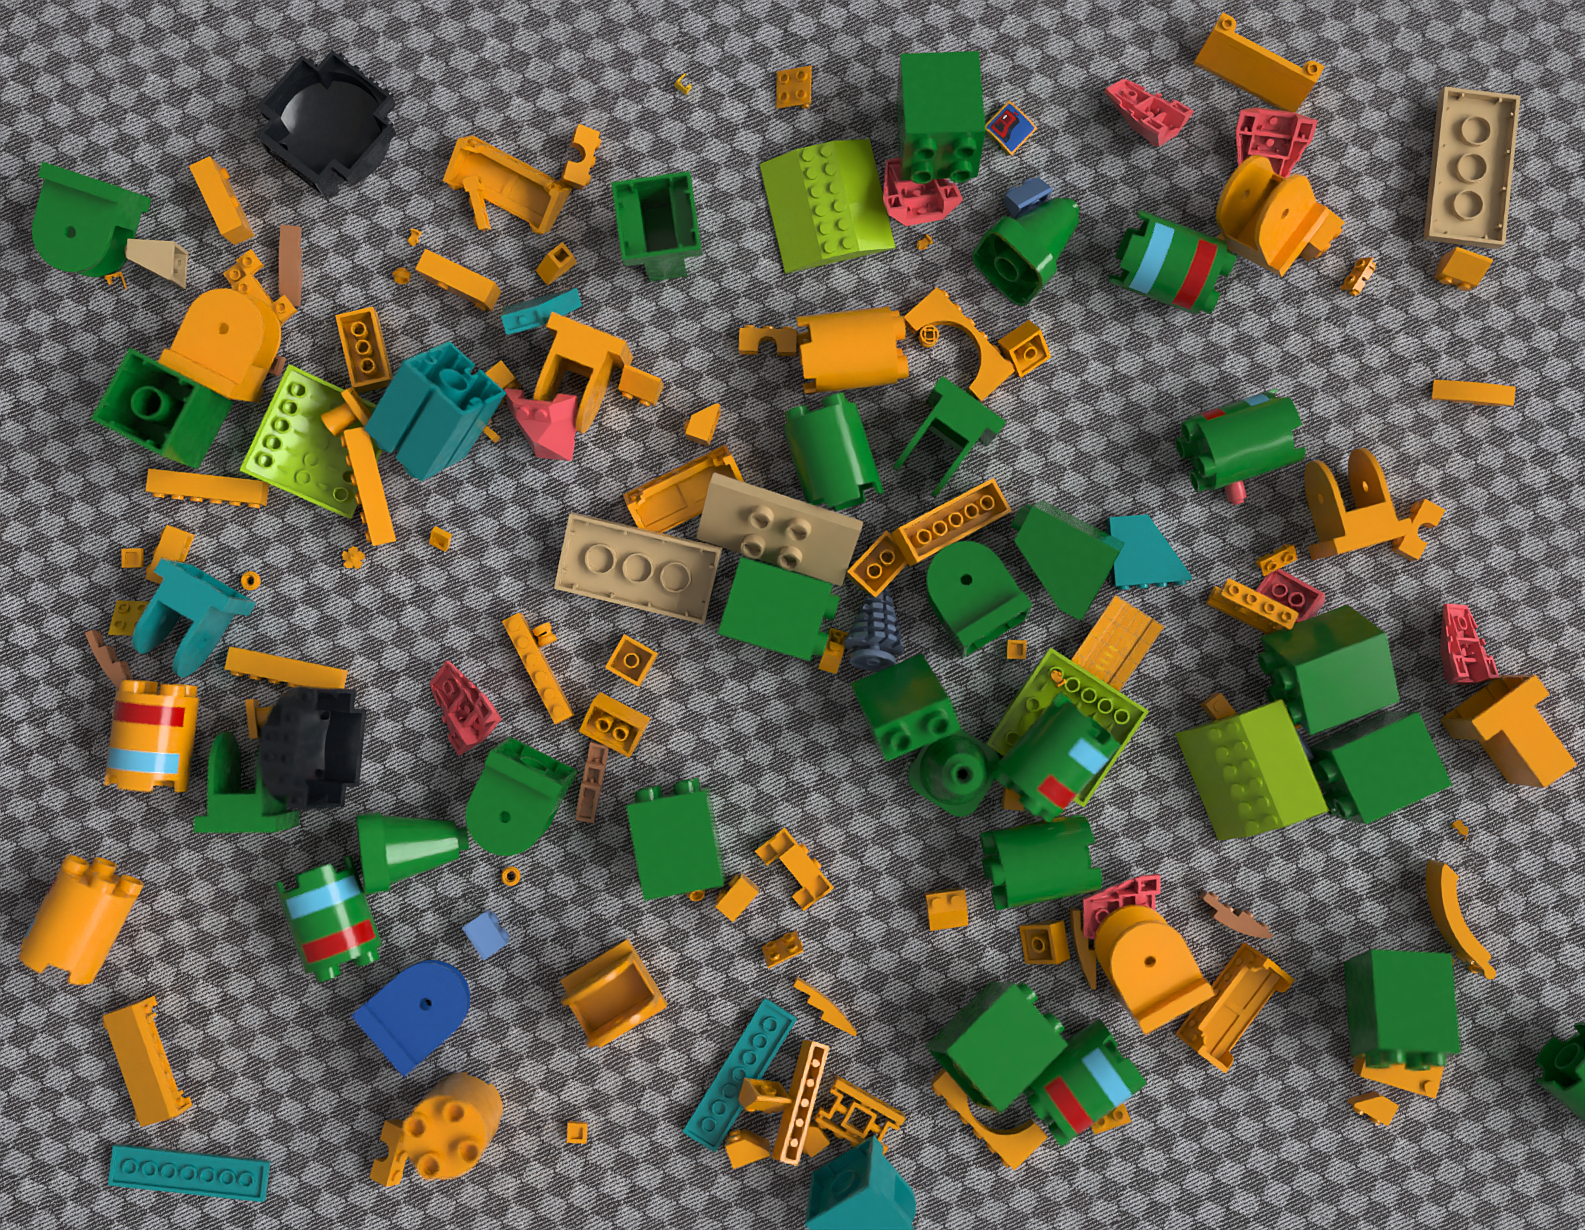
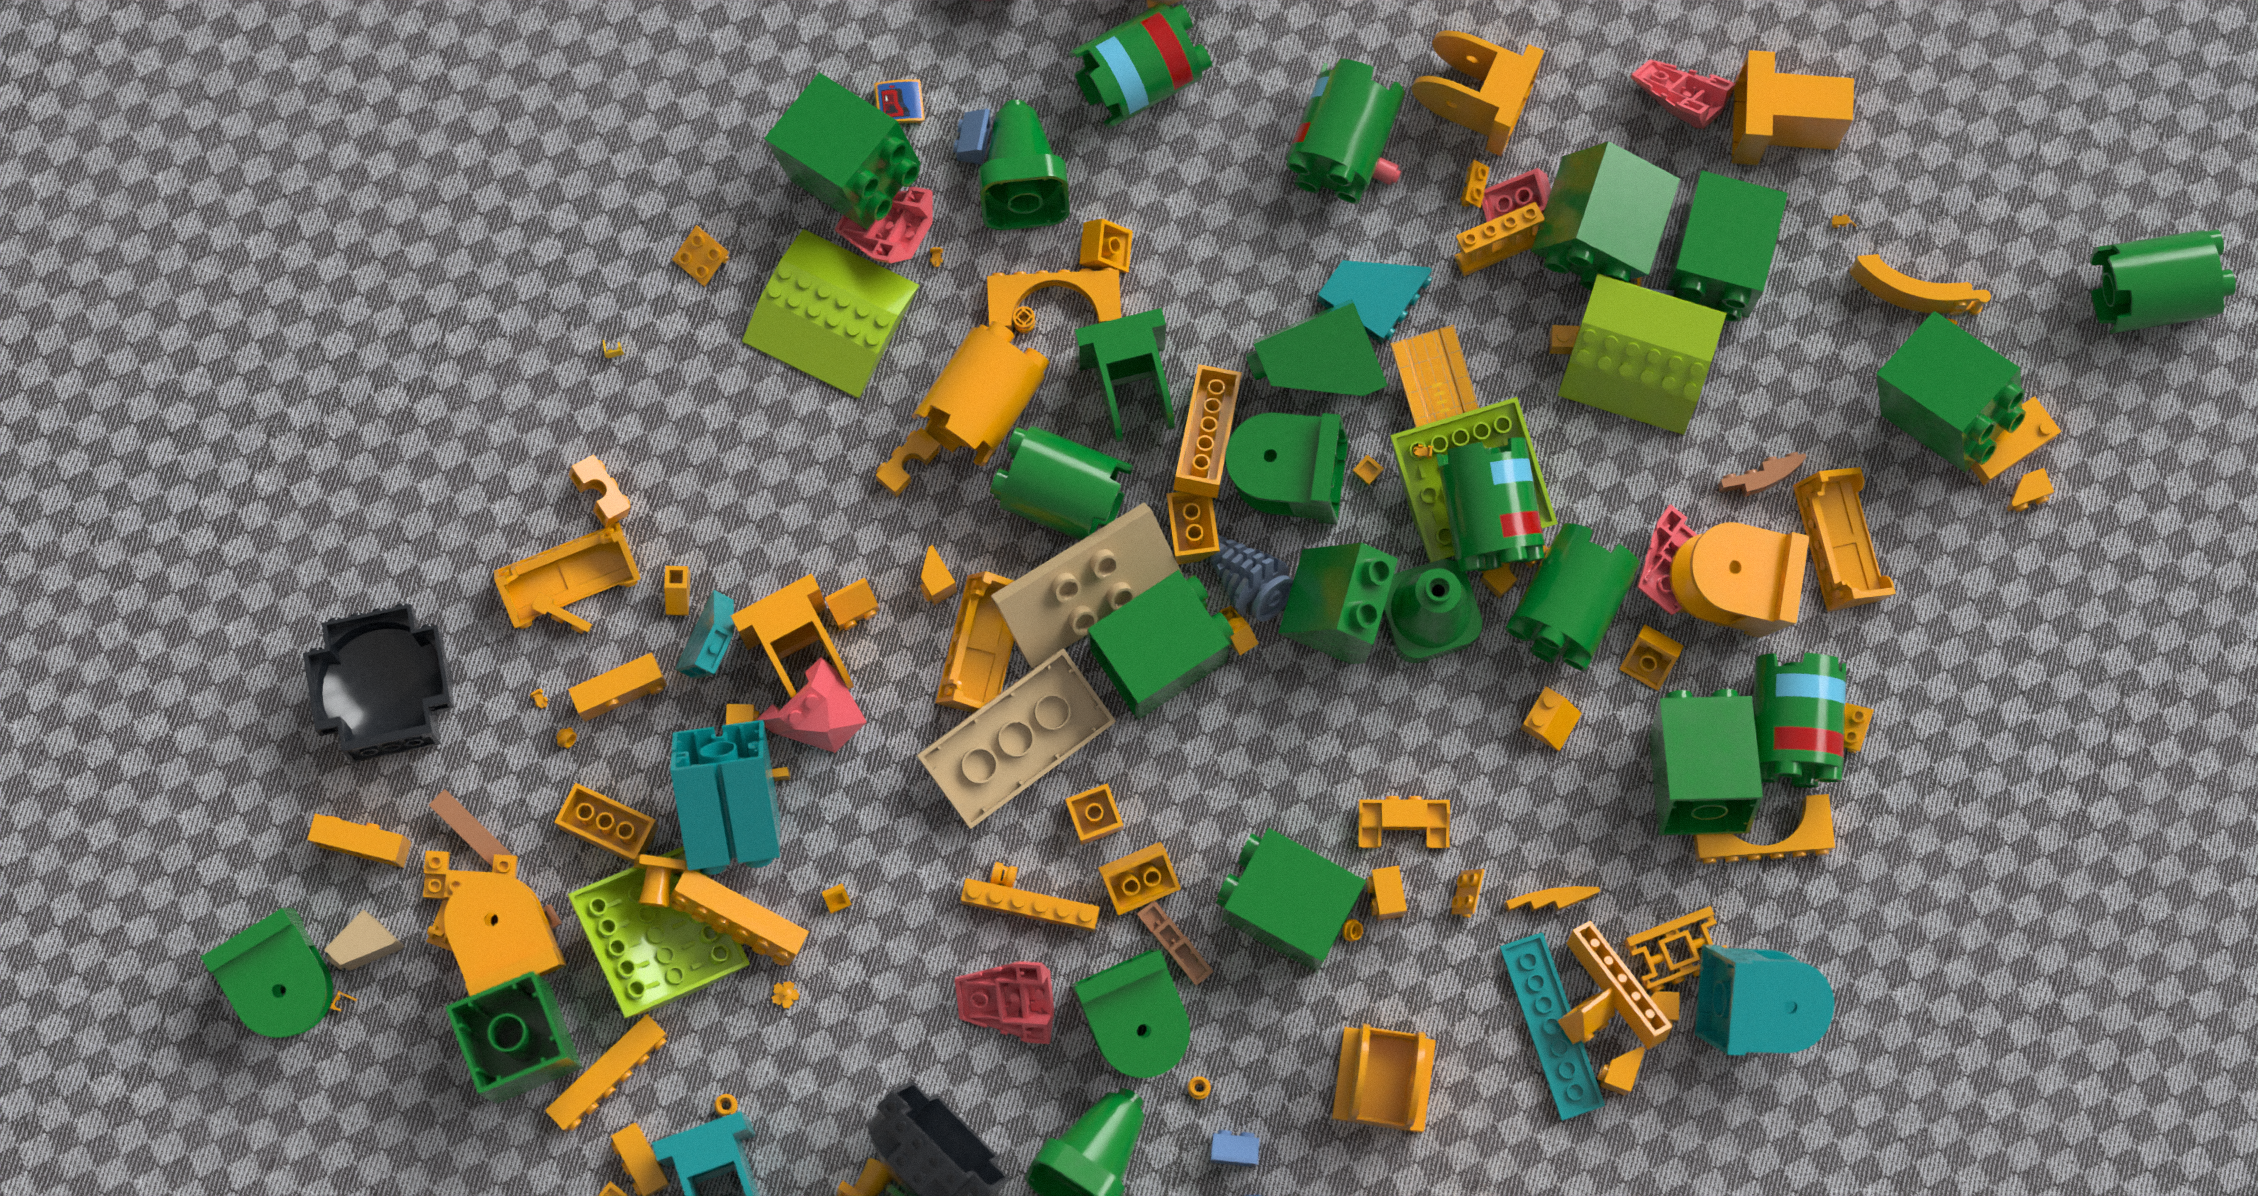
camera: 45 degrees left, 10 degrees down
light orange brick [224,647,348,688] -> none
green piece [611,171,702,282] -> none
light orange slope [1070,908,1096,989] -> none
light orange arch [1391,499,1445,562] -> none

